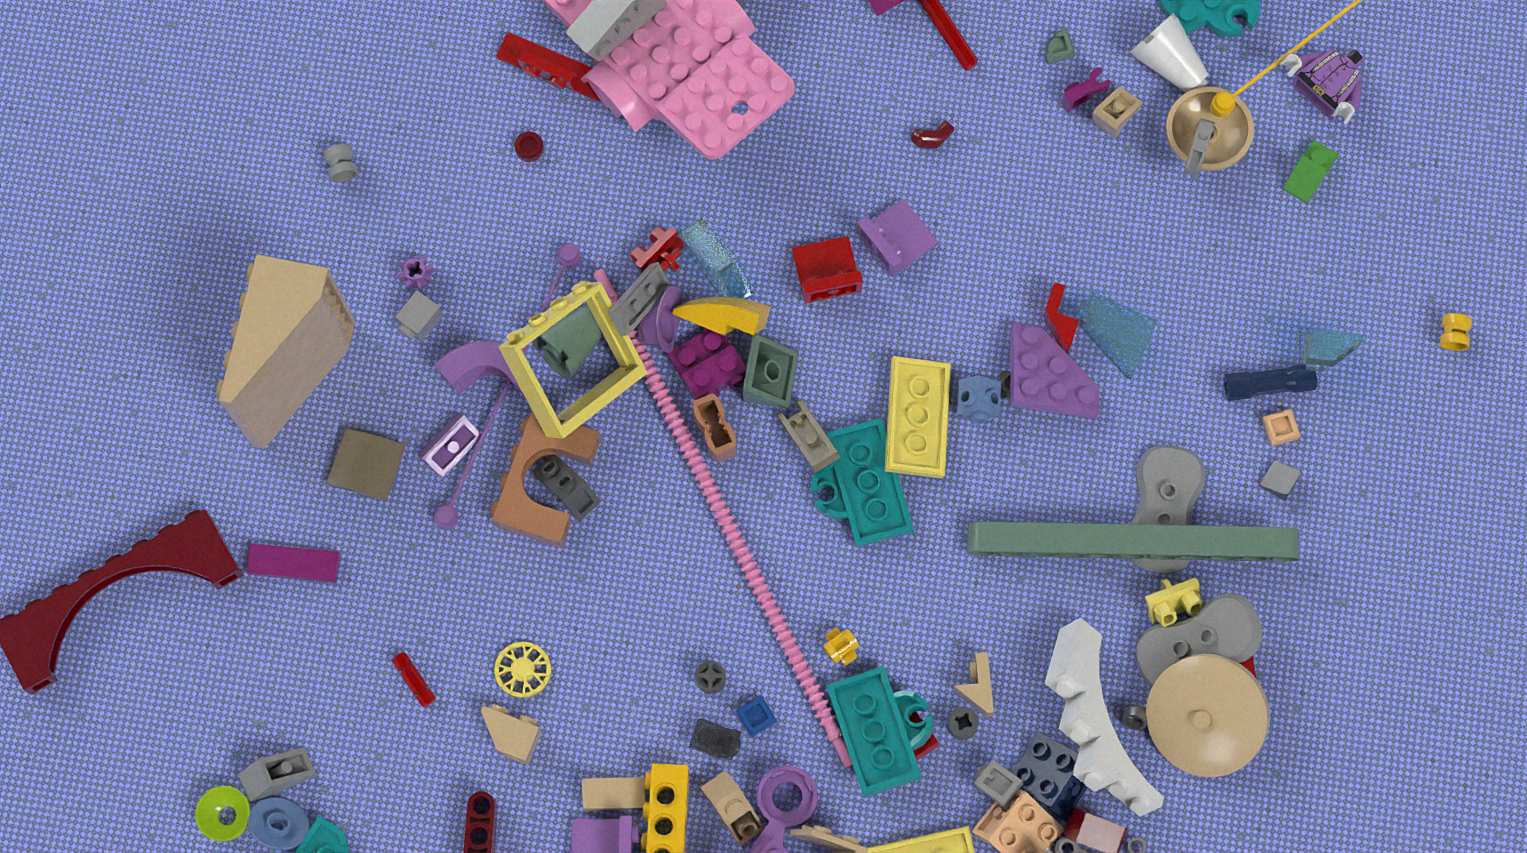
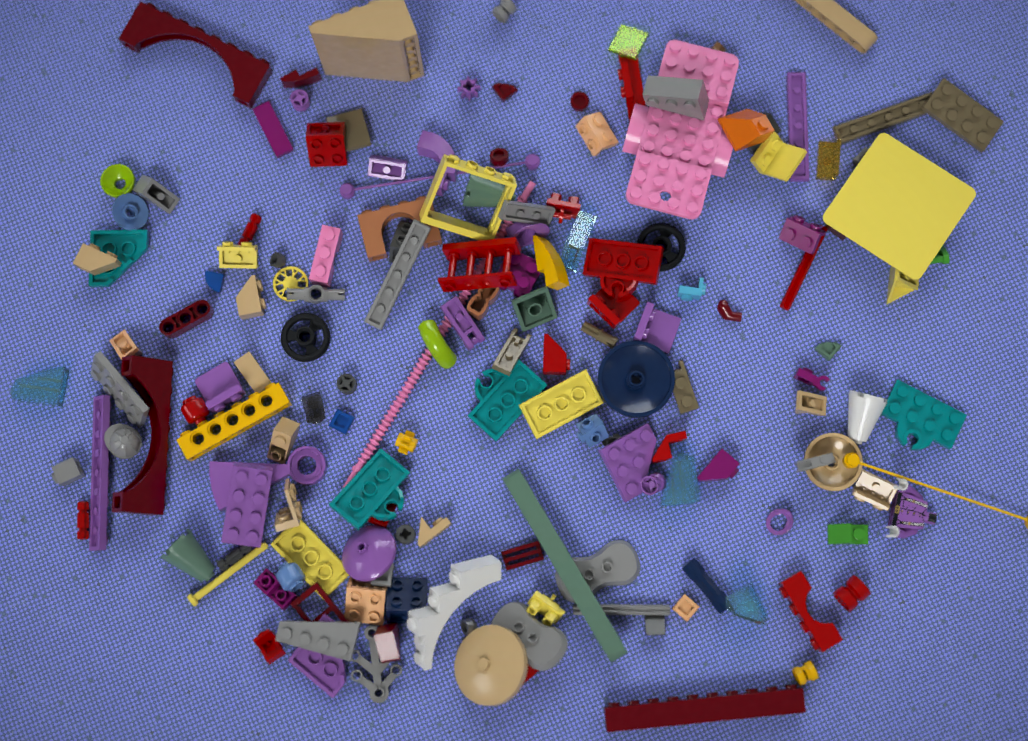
camera: 55 degrees right, 5 degrees up
light grey brick [395,290,443,342] -> none
none -> blue tile [205,271,225,294]
none -> light yellow bracket [217,241,258,269]
none -> dark grey hinge [270,252,287,268]
none -> dark red slope [280,68,322,88]
none -> black wheel [281,313,331,362]
none -> light grey pin [287,285,345,304]
none -> medium lavender wheel [290,89,310,112]
none -> red bracket [305,122,347,167]
none -> bright pink arch [309,225,343,288]
none -> medium lavender dish [342,525,397,582]
none -> light grey tile [364,219,432,330]
none -> lime cylinder [418,320,457,369]
none -> red fence [438,237,521,292]
none -> medium lavender plate [440,296,485,351]
none -> dark red tile [490,148,509,166]
none -> dark red tile [492,83,518,102]
none -> dark red tile [501,541,544,571]
none -> red slope [543,334,570,375]
none -> light grey axle [573,604,670,615]
none -> light nougat bracket [576,111,619,156]
none -> dark tan axle [581,322,618,349]
none -> red plate [582,238,664,299]
none -> dark blue dish [597,341,675,418]
none -> dark red brick [603,684,806,732]
none -> clear neon green piece [608,24,649,60]
none -> black wheel [637,223,686,271]
none -> medium lavender wheel [640,473,666,495]
none -> dark tan hinge [673,360,699,415]
none -> medium azure bracket [677,277,706,301]
none -> magenta slope [695,449,740,482]
none -> medium lavender piece [766,508,794,535]
none -> red arch [778,571,843,652]
none -> red wheel [833,575,871,612]
none -> tan bracket [852,469,898,511]

